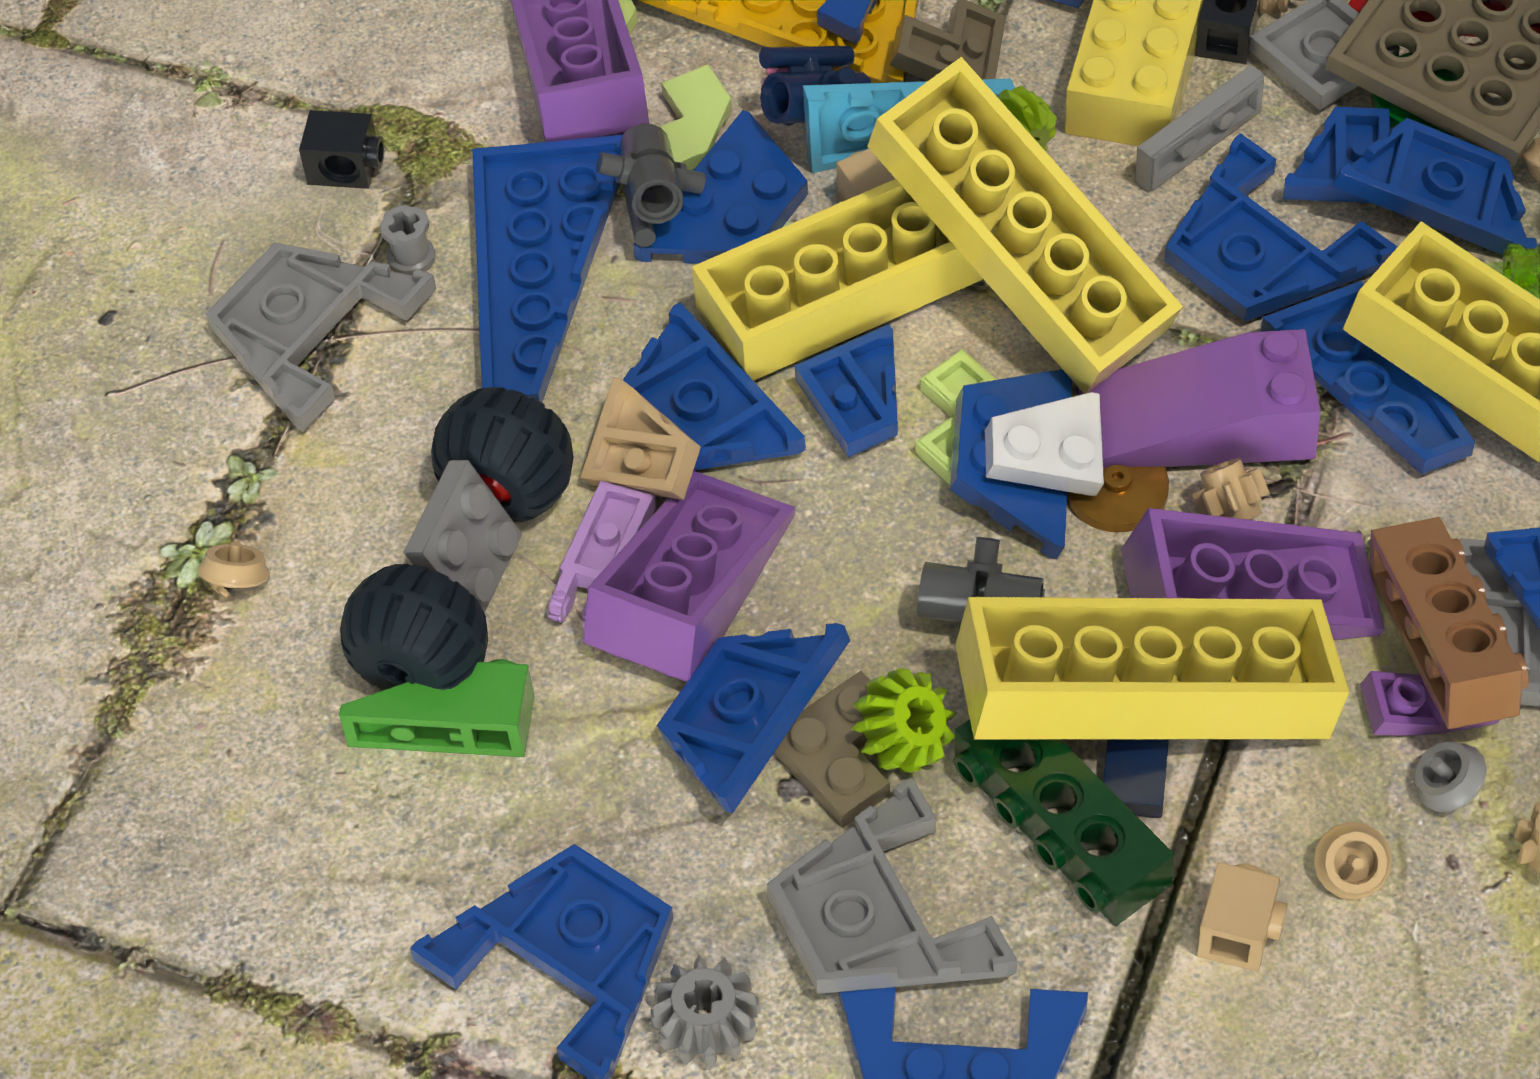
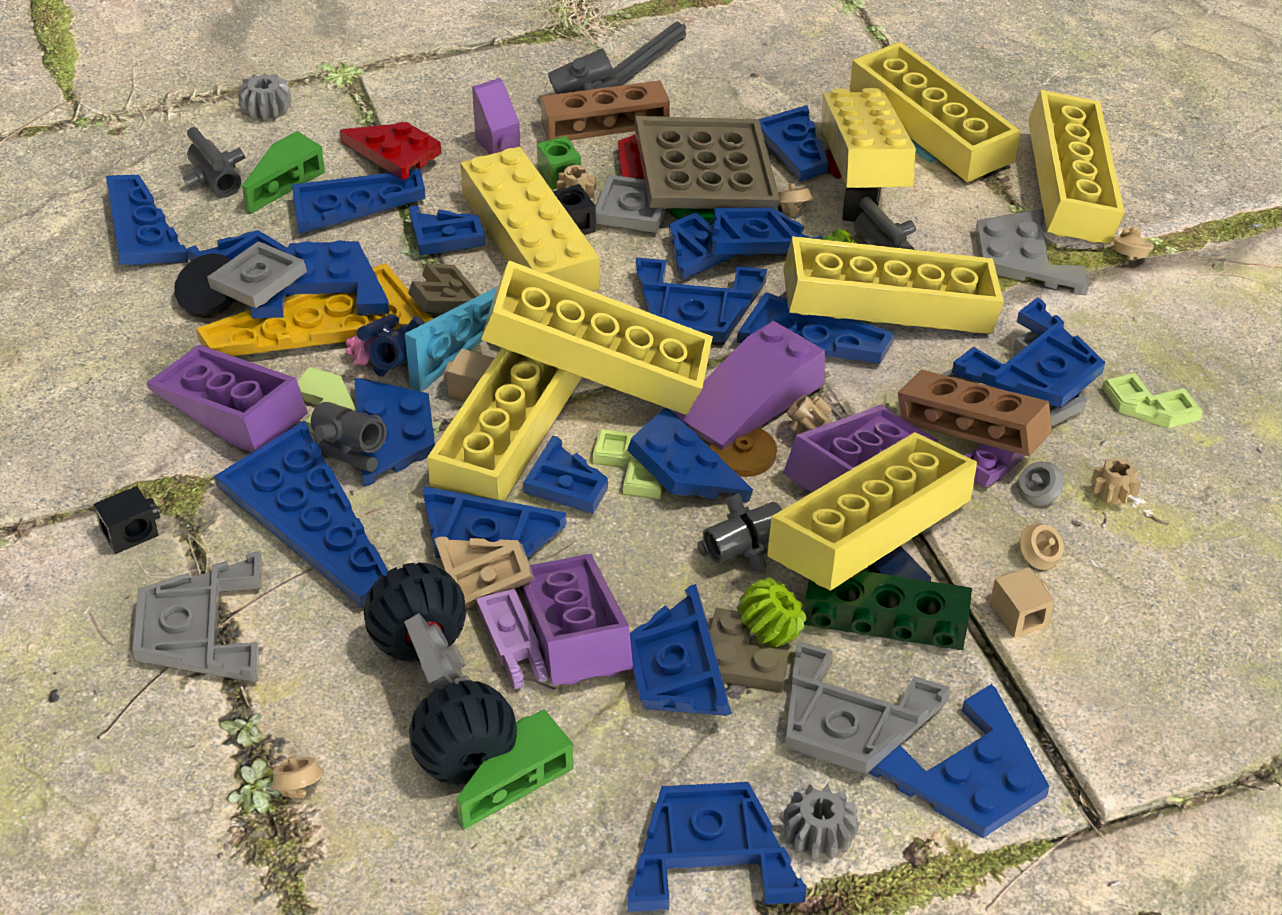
camera: 45 degrees left, 10 degrees down
light grey bush [380,205,436,276] -> none
white wing [985,392,1104,496] -> none
light grey tile [1135,65,1265,193] -> none

